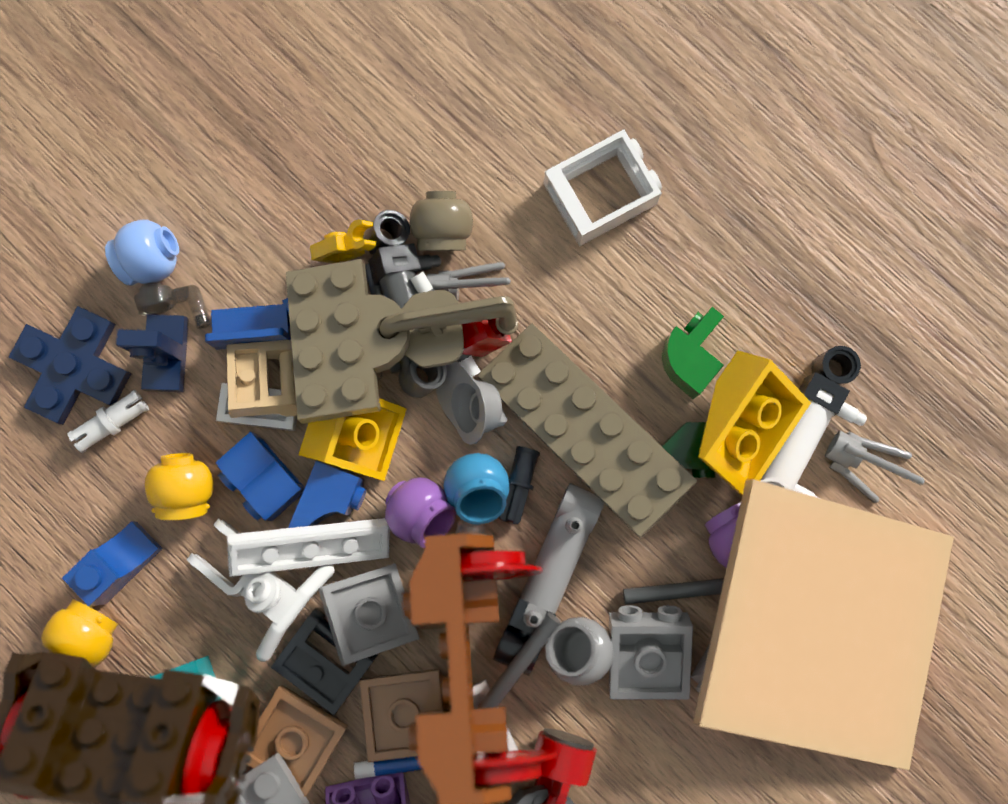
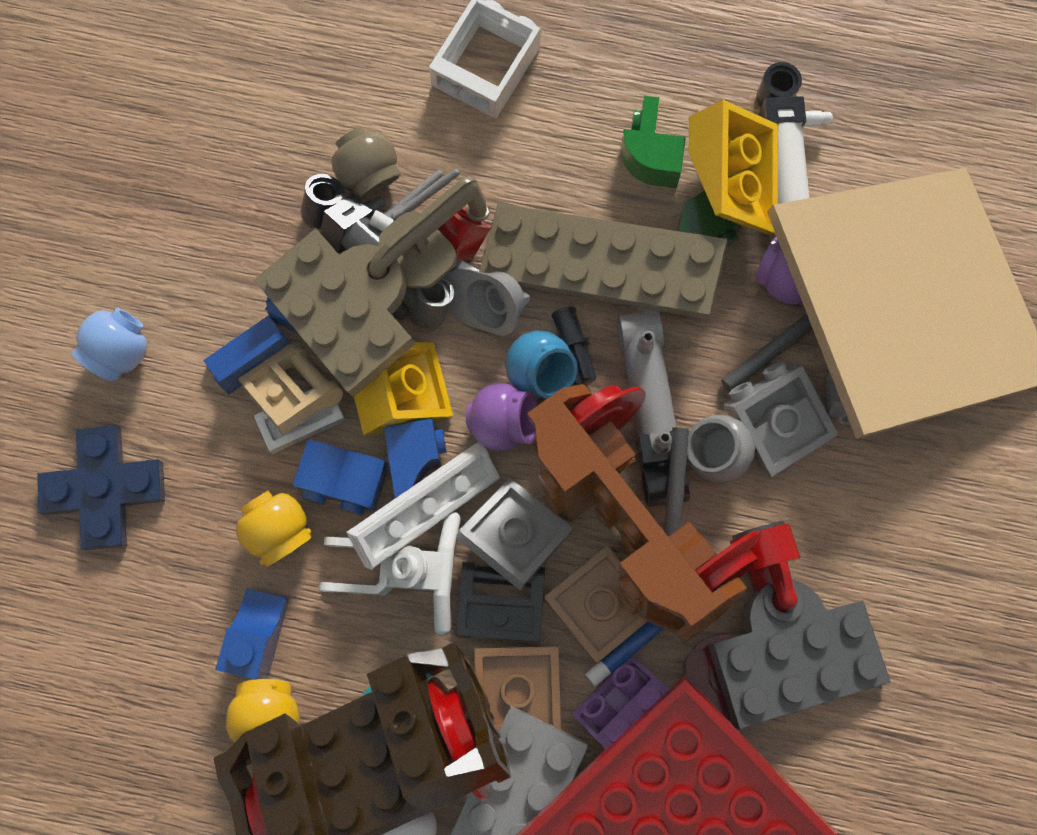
camera: 30 degrees left, 5 degrees down
white pin [67,390,149,453] -> none
dark blue bracket [116,314,189,392] -> none
clear smoke plate [134,282,212,329] -> none
yellow plate [310,219,376,264] -> none
light grey plant [825,431,925,503] -> none

